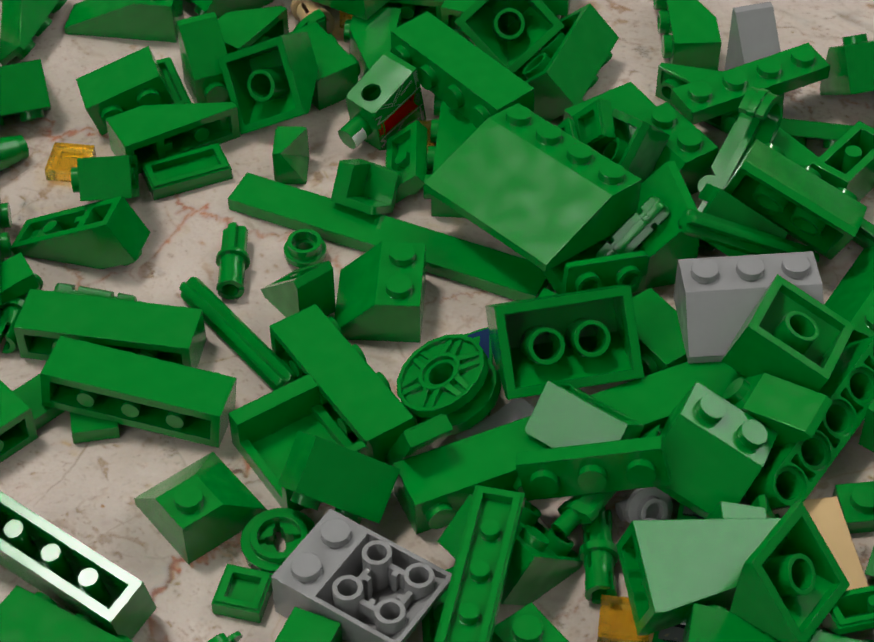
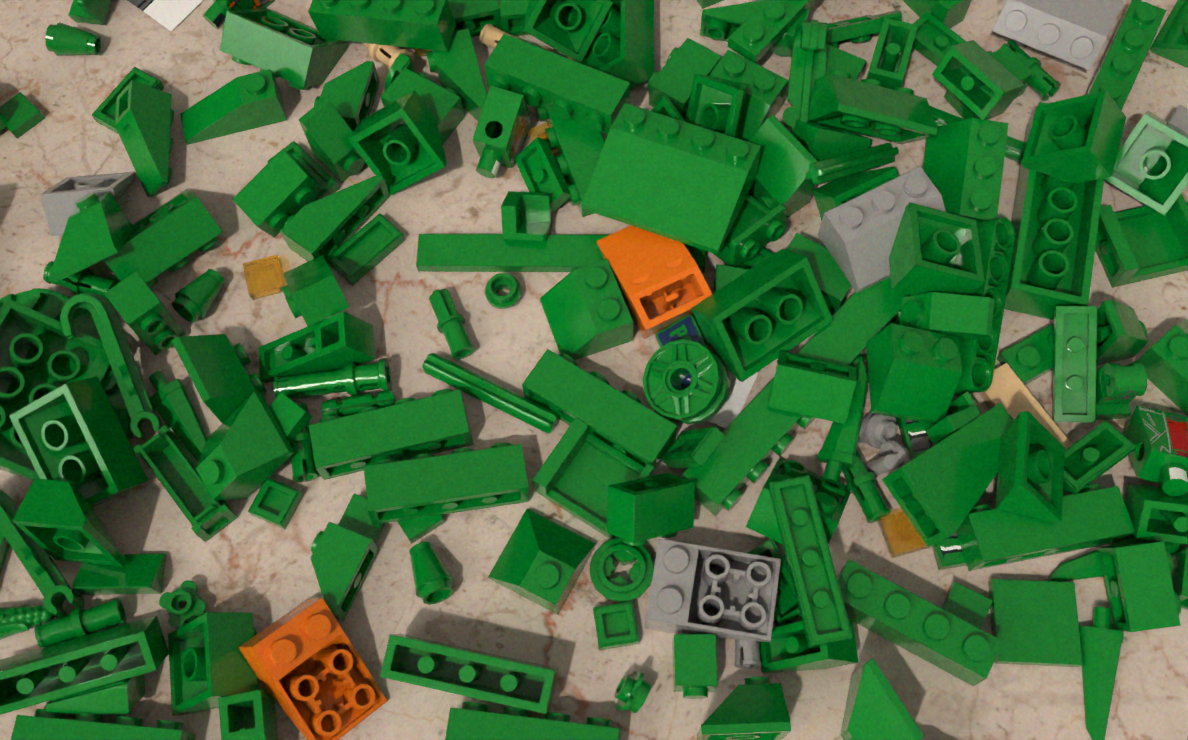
camera: 20 degrees left, 20 degrees up
green slope [260,260,336,318] -> none
green slope [272,126,309,185] -> none
green plate [515,435,671,501] -> none
green tile [573,98,616,151] -> none
green axle [596,196,670,257] -> none
none -> green pin [273,358,392,399]
none -> green cone [409,542,454,605]
none -> orange slope [596,225,712,339]

